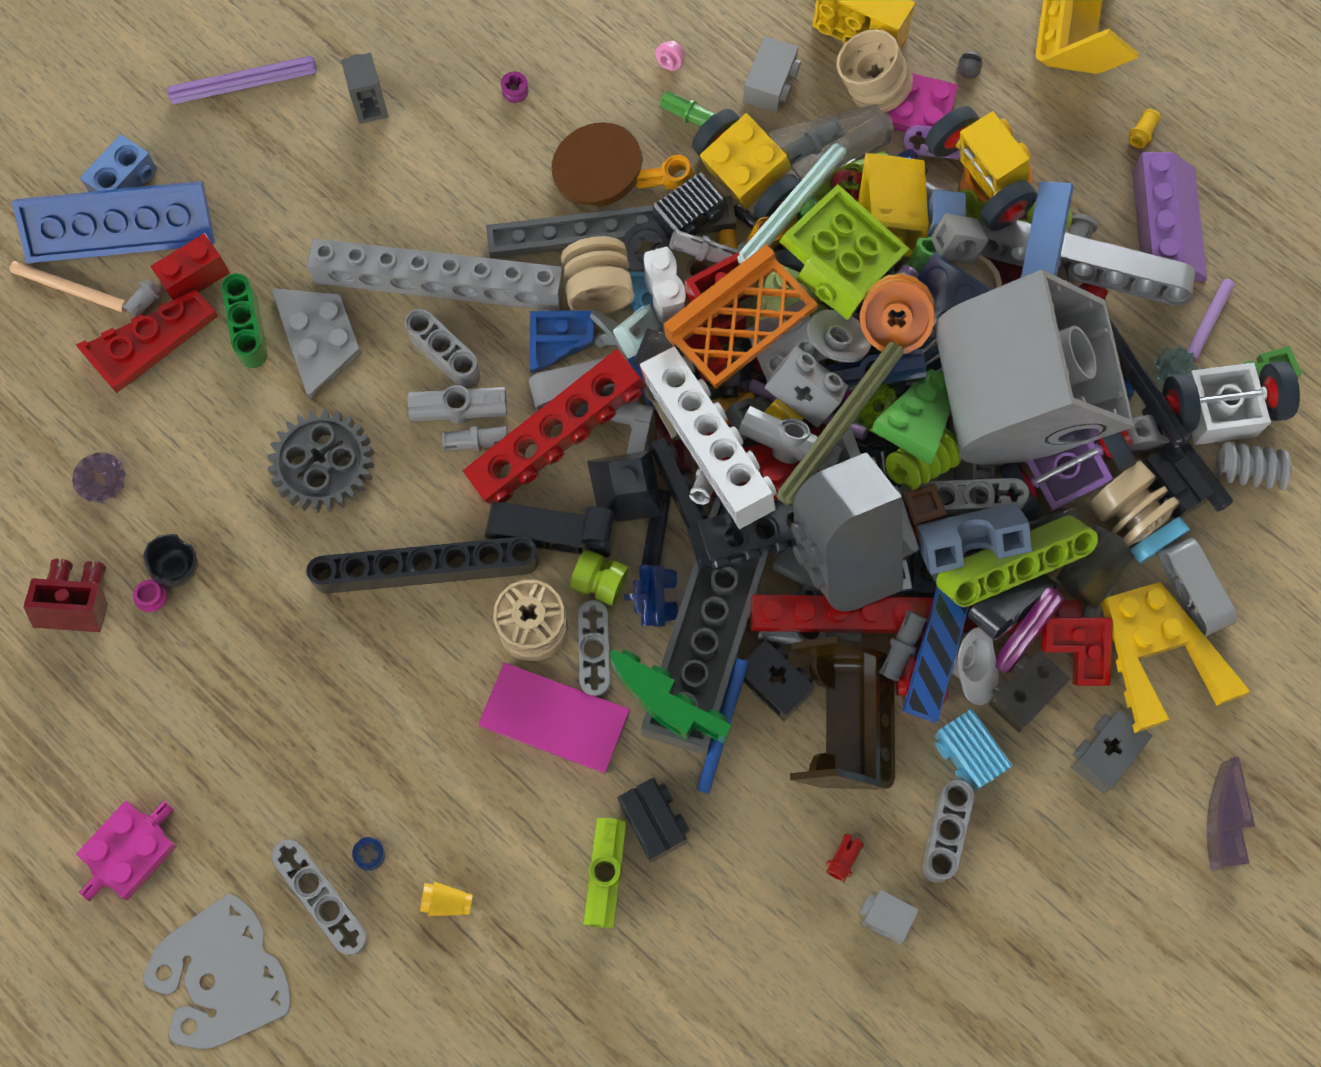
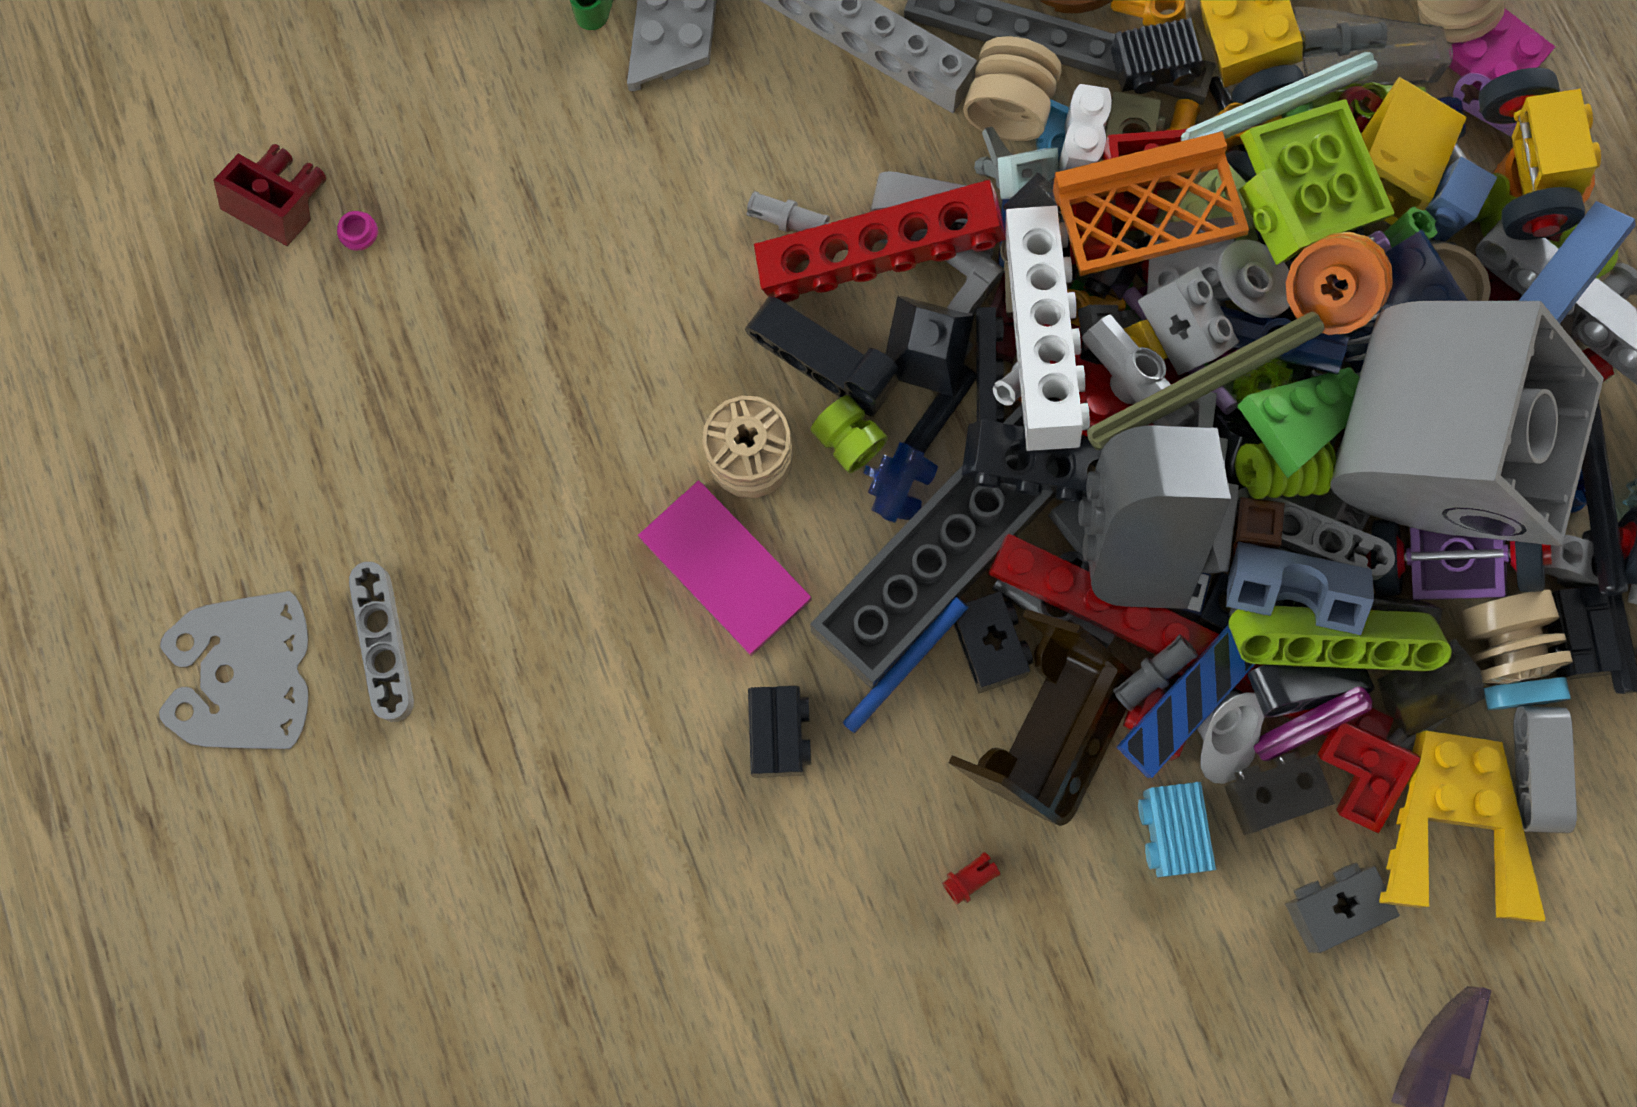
camera: 30 degrees right, 5 degrees up
clear purple gear [72,453,127,503] -> none
dark pink plate [76,800,177,902] -> none
black hair [143,534,199,587] -> none
dark grey gear [267,409,375,513] -> none
black beam [306,537,539,594] -> none
clear blue bush [352,837,385,871] -> none
light grey beam [405,308,480,389] -> none
light grey piece [408,385,507,424] -> none
yellow cone [419,881,473,916] -> none
blue wing [530,310,594,373] -> none
light grey beam [578,600,610,698] -> none
lime piece [583,818,627,929] -> none
green slope [609,649,732,744] -> none
black gear [622,222,670,271] -> none
light grey pin [669,229,741,263] -> none
light grey brick [859,889,919,944] -> none
light grey beam [922,780,974,883] -> none
light grey brick [930,213,988,264] -> none
dark grey hinge [957,51,983,78] -> none

